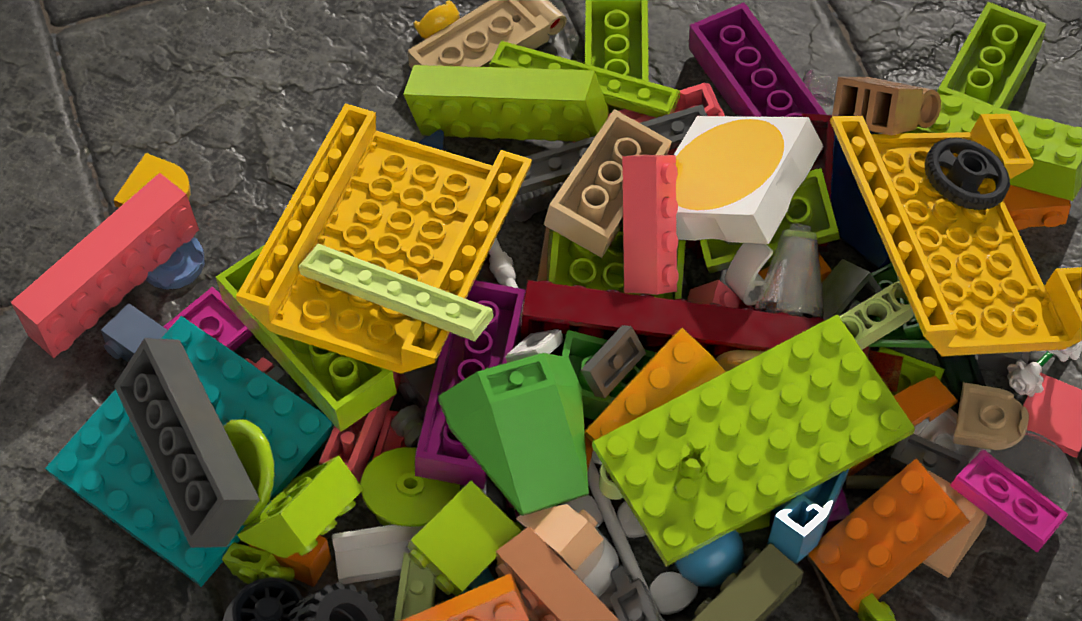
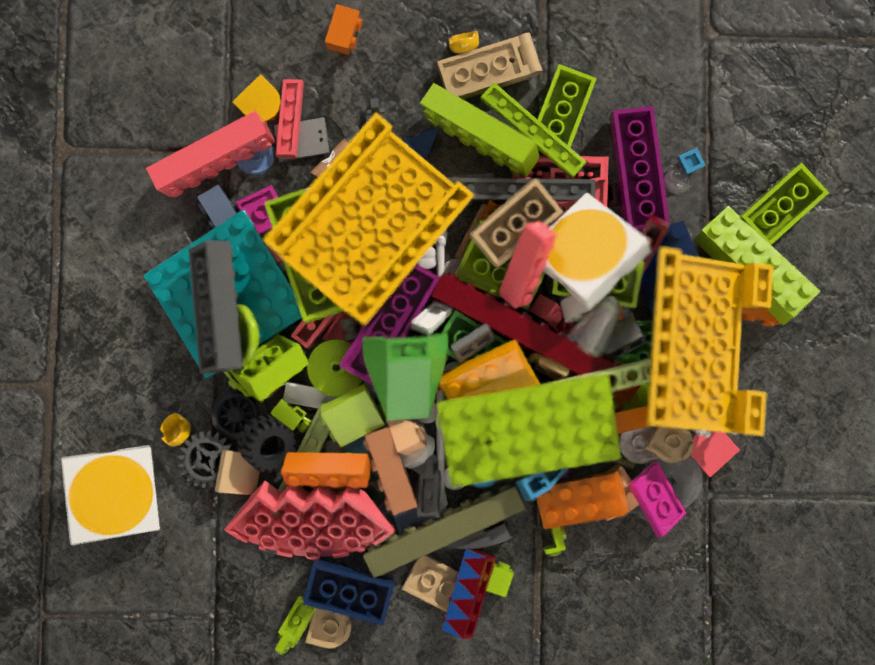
camera: 15 degrees right, 30 degrees up
yellowish green tile [298,244,494,341] -> none
medium nougat piece [832,77,941,135] -> none
dark grey plate [890,434,970,483] -> none
black wheel [924,137,1010,210] -> none
none -> lime piece [271,398,312,433]
none -> light grey container [274,117,330,162]
none -> coral tile [276,79,304,158]
none -> orange brick [325,4,363,55]
none -> dark azure tile [677,148,706,176]

